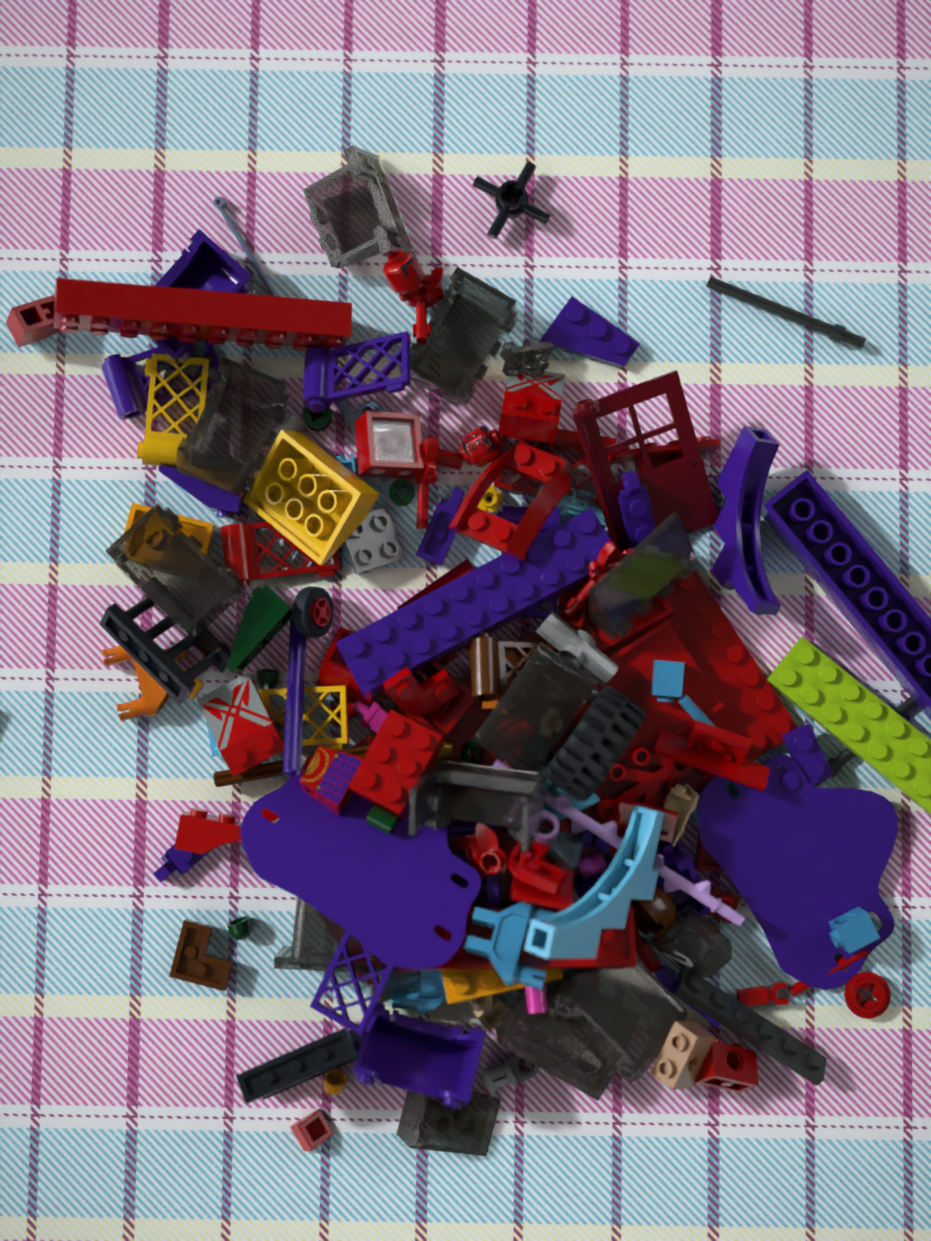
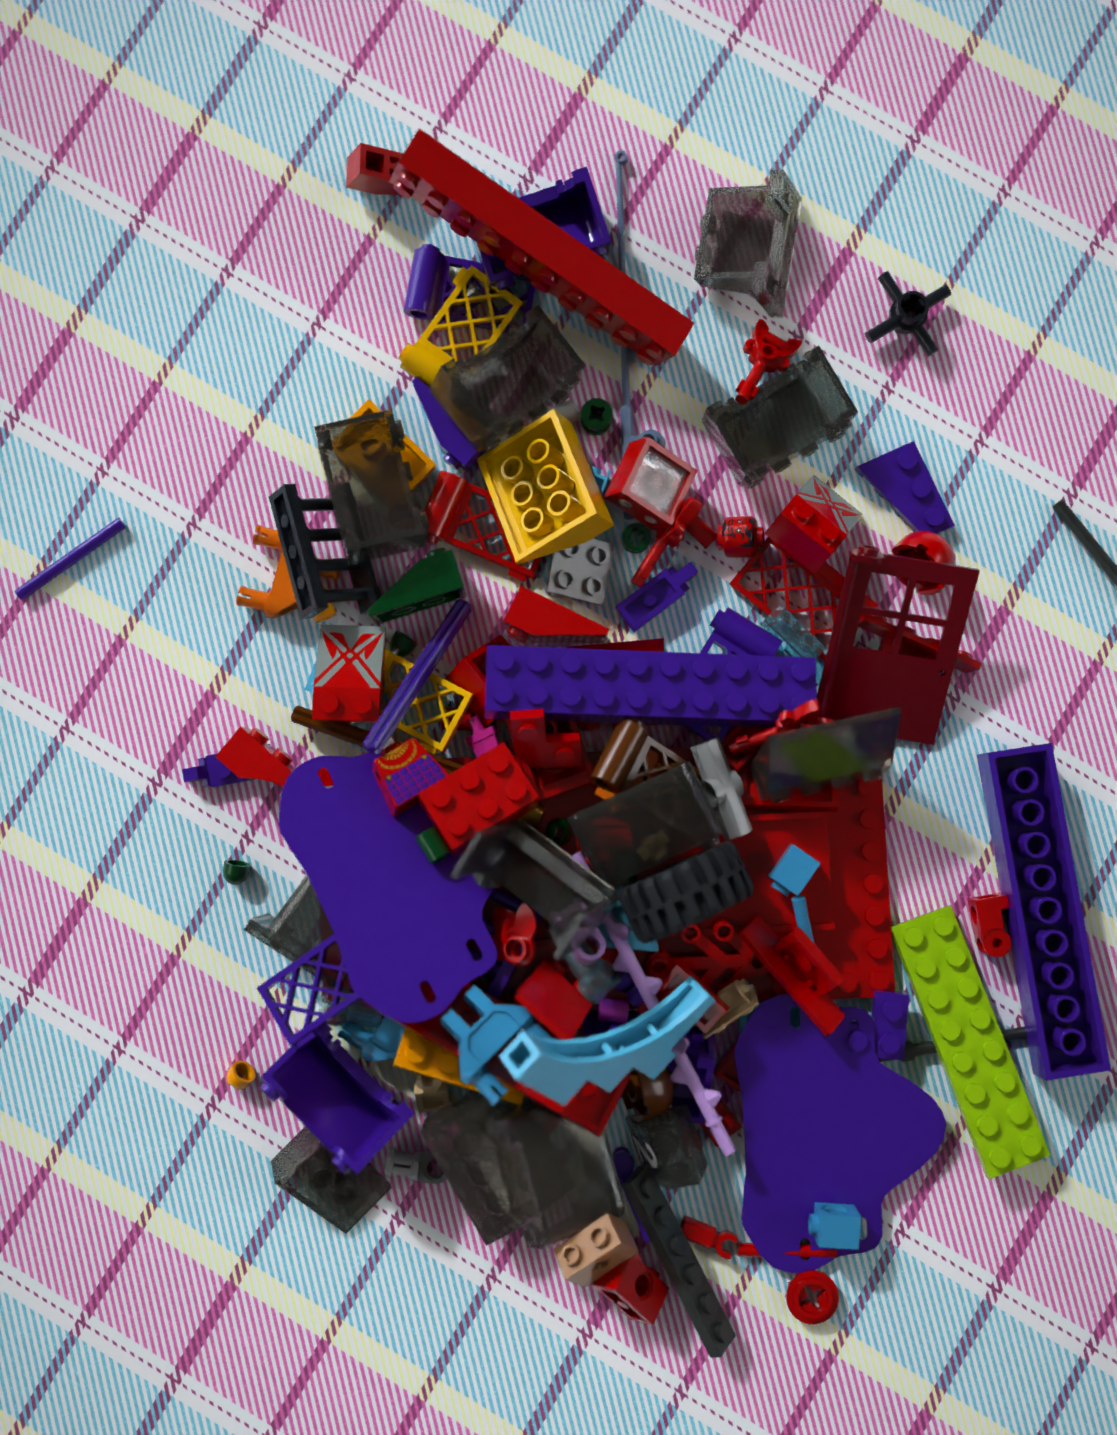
camera: 30 degrees right, 0 degrees up
reddish brown plate [169,919,234,991] -> none
black fence [235,1028,362,1104] -> none
red slope [290,1109,334,1151] -> none
black wheel [292,587,334,638] -> none
dark purple piece [303,331,410,413] -> none
red head [383,250,425,295] -> none
red wedge [449,442,571,562] -> none
yellow plate [477,485,503,513] -> none
clear smoke hips [500,338,554,379] -> none
red plate [508,836,567,895] -> none
dark pink hinge [525,985,549,1015] -> none
dark purple hinge [617,471,659,551] -> none
red bar [634,924,661,974] -> none
dark purple arch [711,426,781,615] -> none
none -> red slope [503,586,609,644]
none -> red cylinder [891,530,956,595]
none -> red leg [967,893,1011,957]

